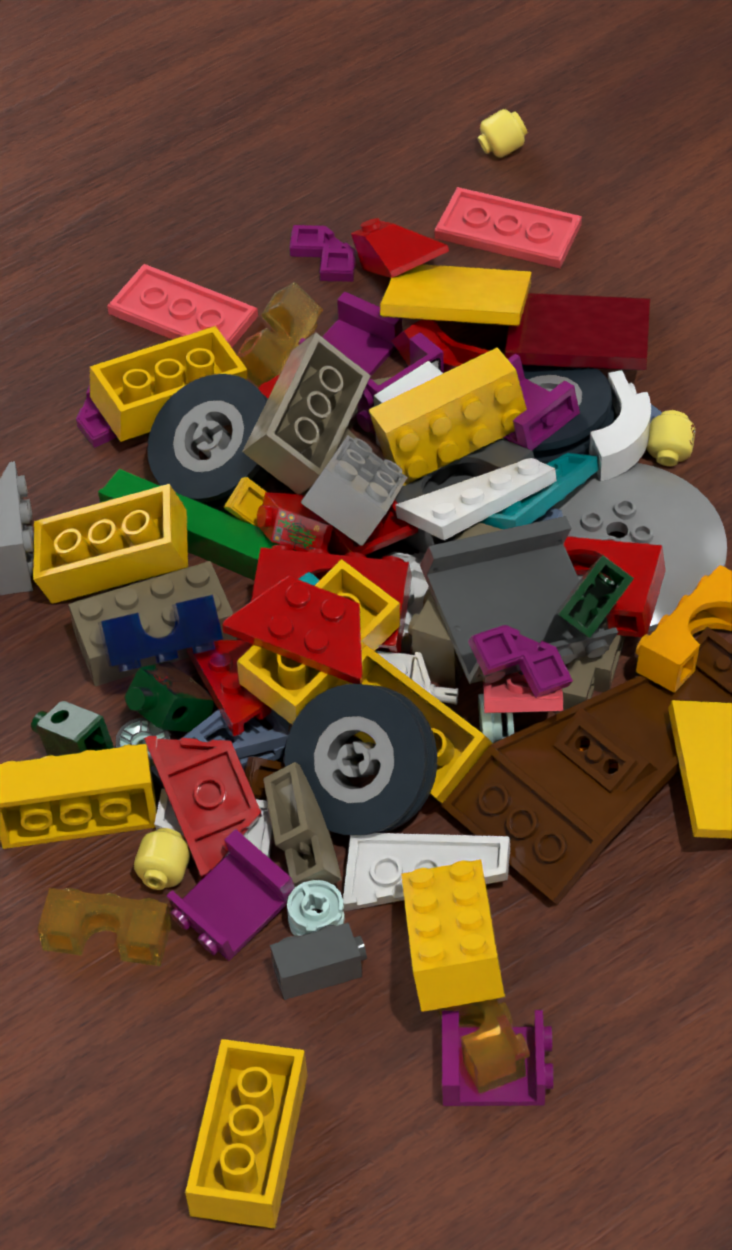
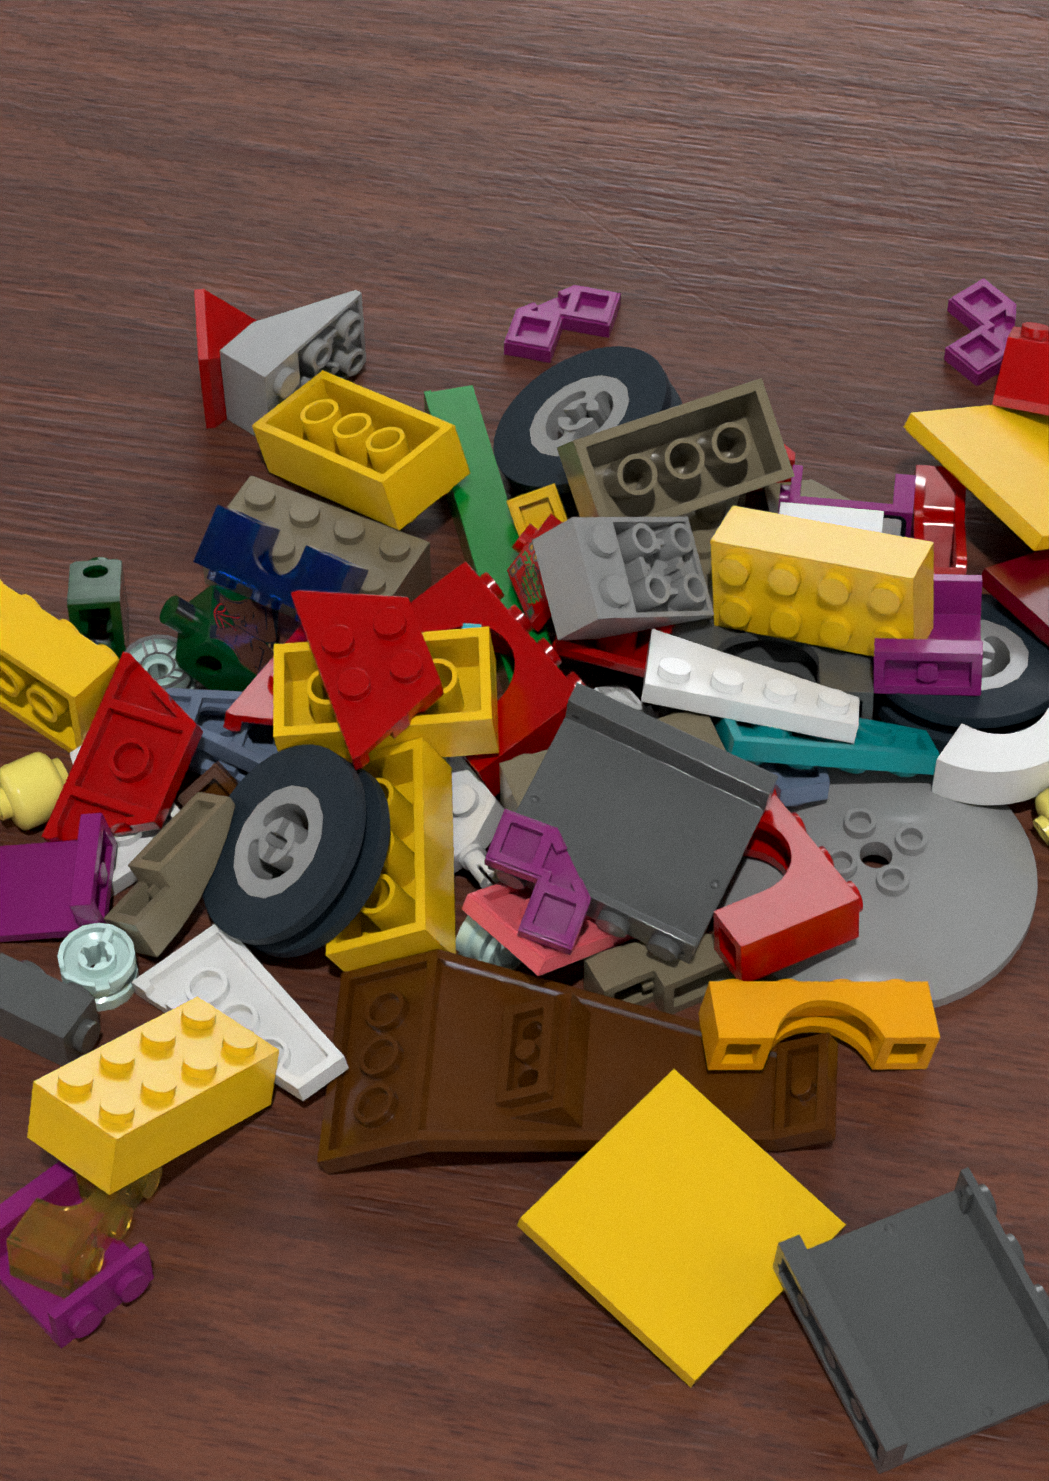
camera: 45 degrees right, 0 degrees up
yellow brick [90,326,248,442] -> none
coral tile [108,264,258,348] -> none
clear yellow arch [237,282,323,387] -> none
magenta panel [298,292,402,377] -> none
dark green torso [557,555,634,638] -> none

